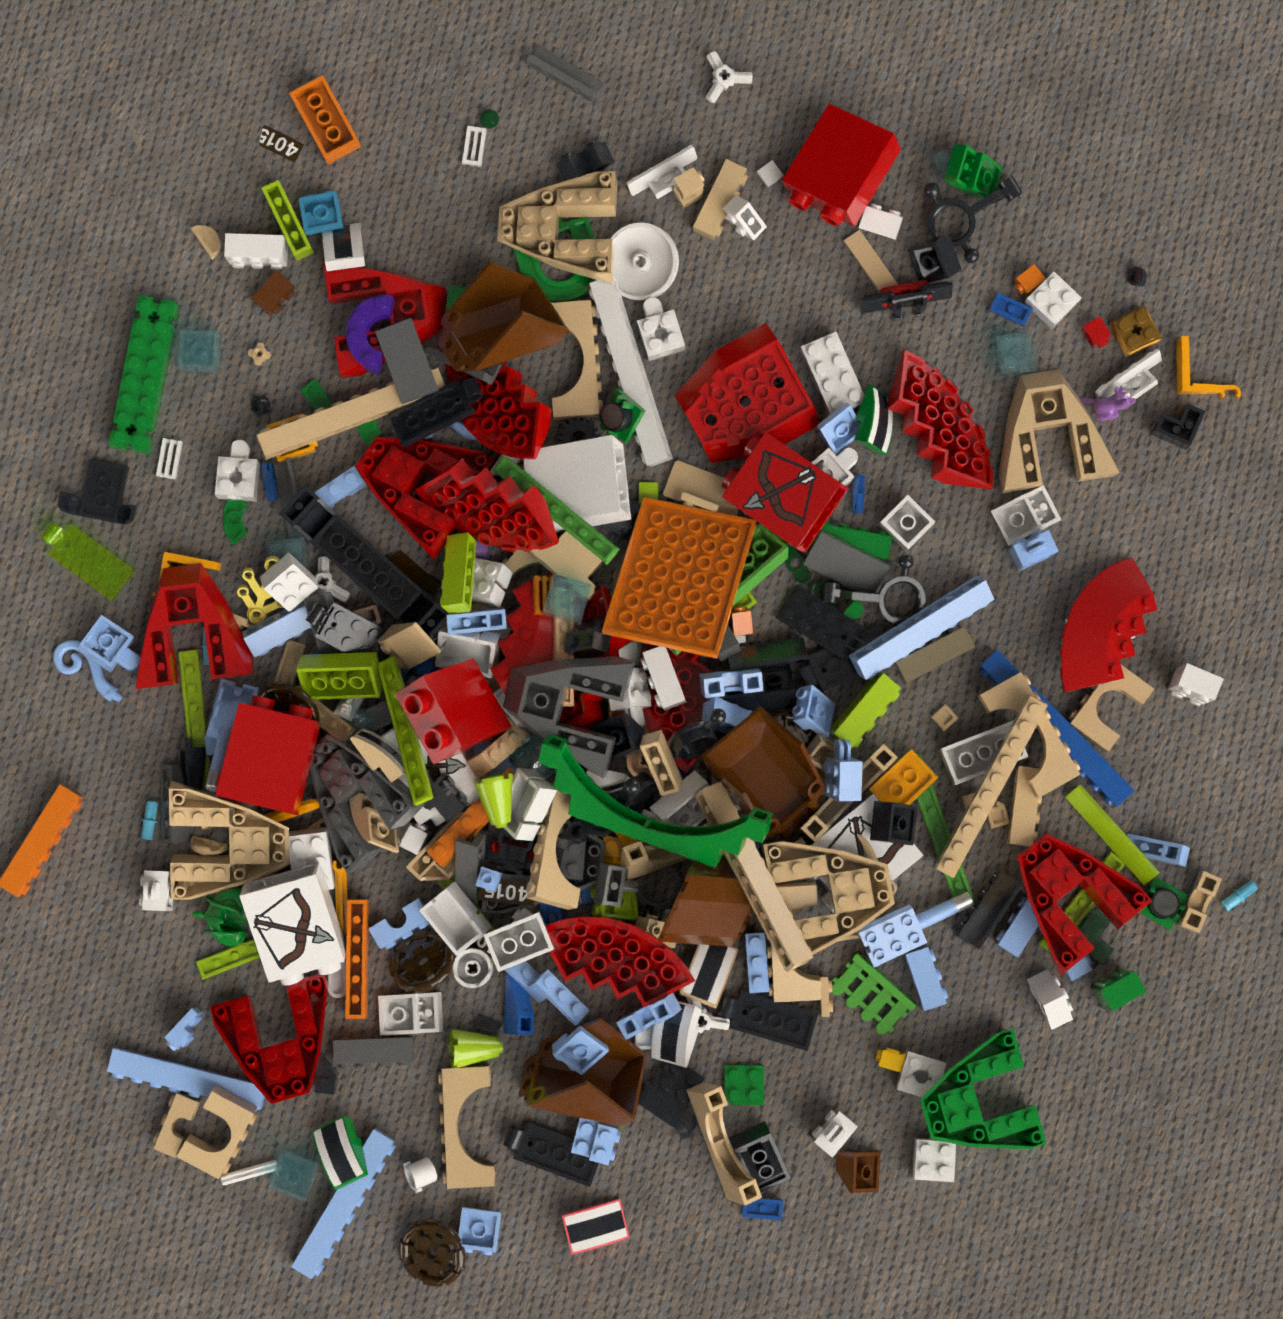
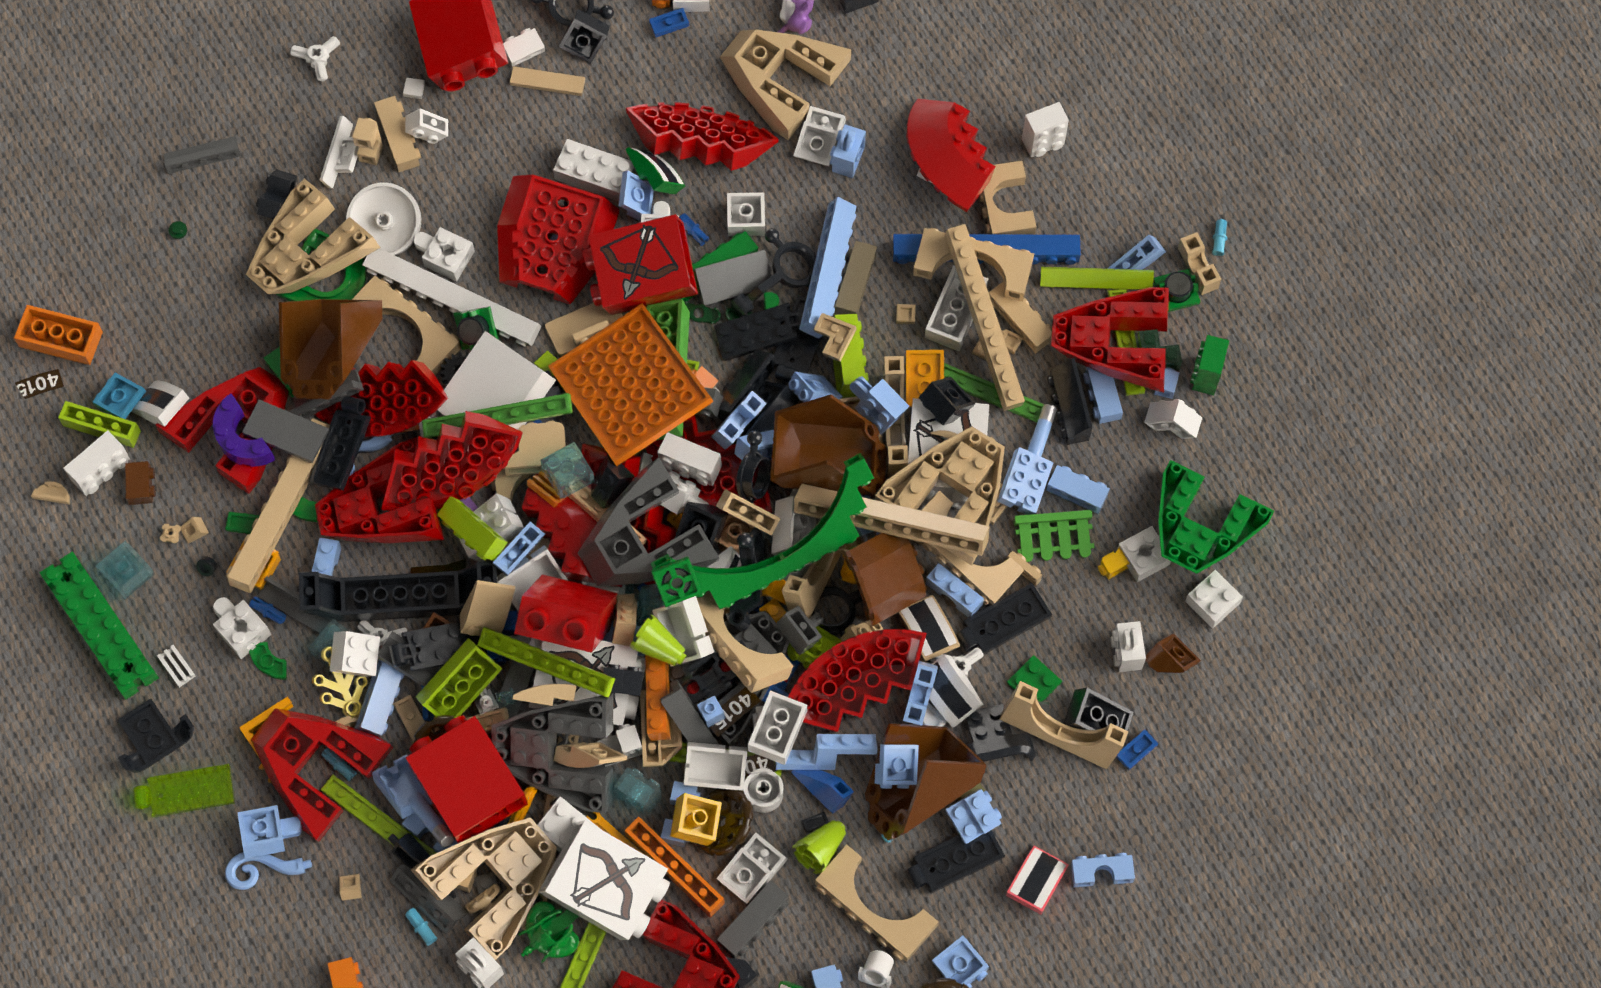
camera: 50 degrees left, 15 degrees down
white tile [328,961,346,998] -> none
white tile [462,126,487,167] -> none
black piece [860,280,953,321] -> none
clear light blue slope [993,333,1037,378] -> none
none -> tan slope [181,517,209,543]
none -> tan slope [339,874,362,900]
none -> clear light blue brick [614,767,662,817]
none -> green piece [651,556,702,608]
none -> yellow brick [670,793,722,846]
none -> tan plate [814,313,857,362]
none -> light blue arch [1071,853,1135,888]

